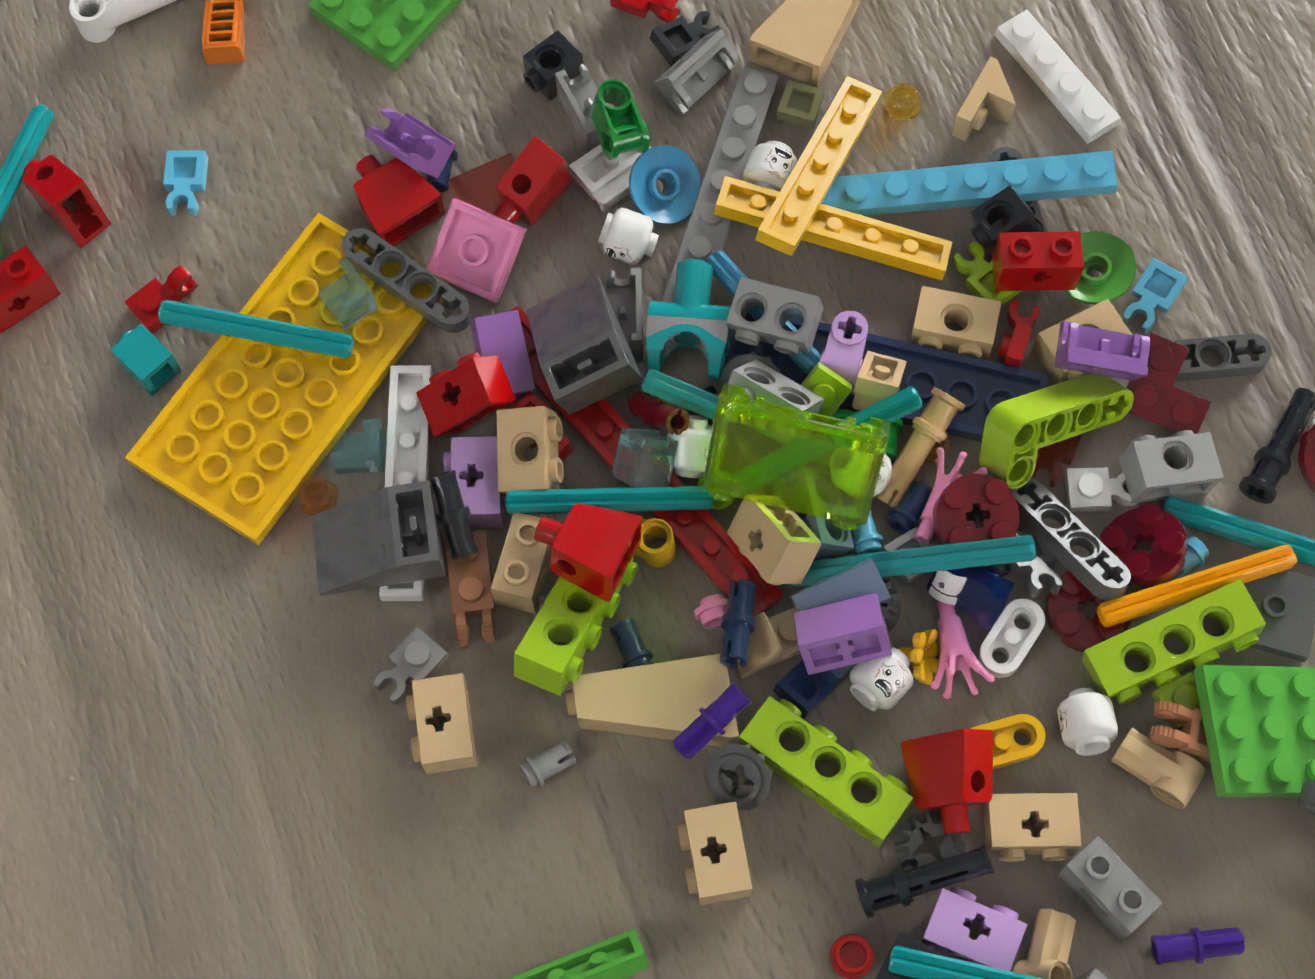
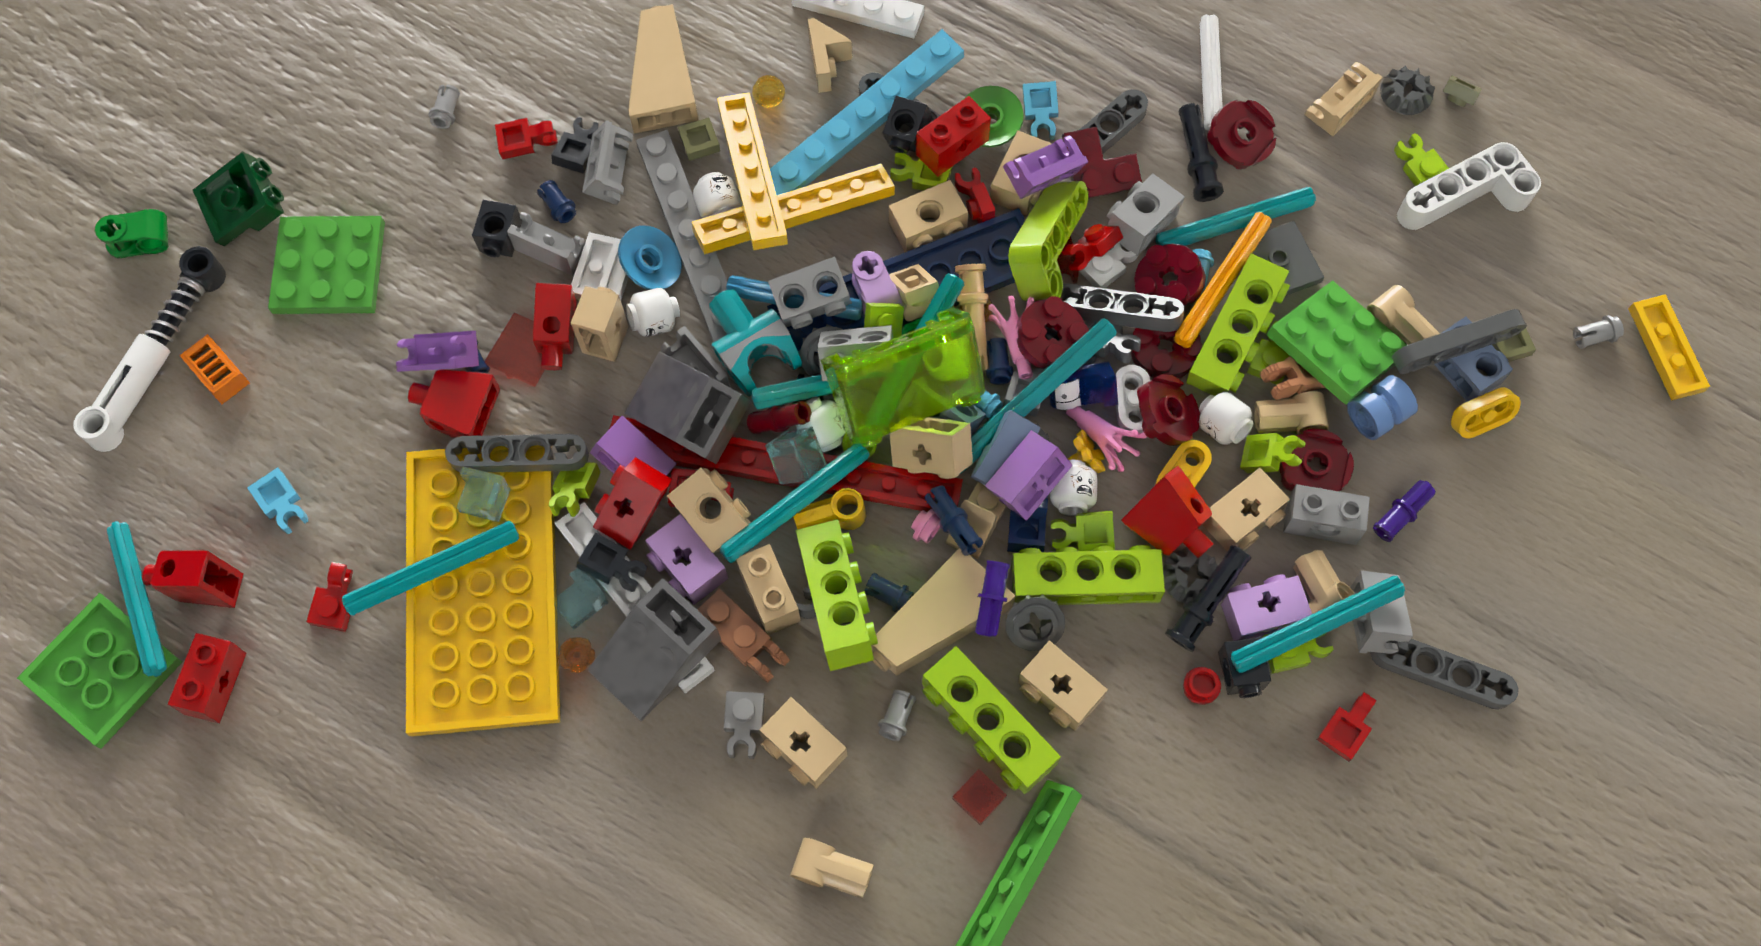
camera: 40 degrees left, 0 degrees up
teal brick [110,323,182,396] -> none
bright pink tile [426,199,527,303] -> none
black pin [429,470,478,559] -> none
red torso [534,503,642,602] -> none
green piece [590,79,650,160] -> none
none -> dark blue pin [537,180,576,223]
none -> lime plate [549,462,601,517]
none -> tan brick [571,286,629,362]
none -> black plate [576,532,648,592]
none -> tan piece [790,838,874,898]
none -> lime brick [922,646,1061,794]
none -> clear red plate [952,769,1007,826]
none -> lime plate [1051,511,1115,551]
none -> red plate [1061,224,1124,271]
none -> dark red plate [1137,374,1200,446]
none -> lime plate [1240,433,1305,473]
none -> dark red plate [1279,429,1354,492]
none -> medium blue wheel [1347,375,1418,440]

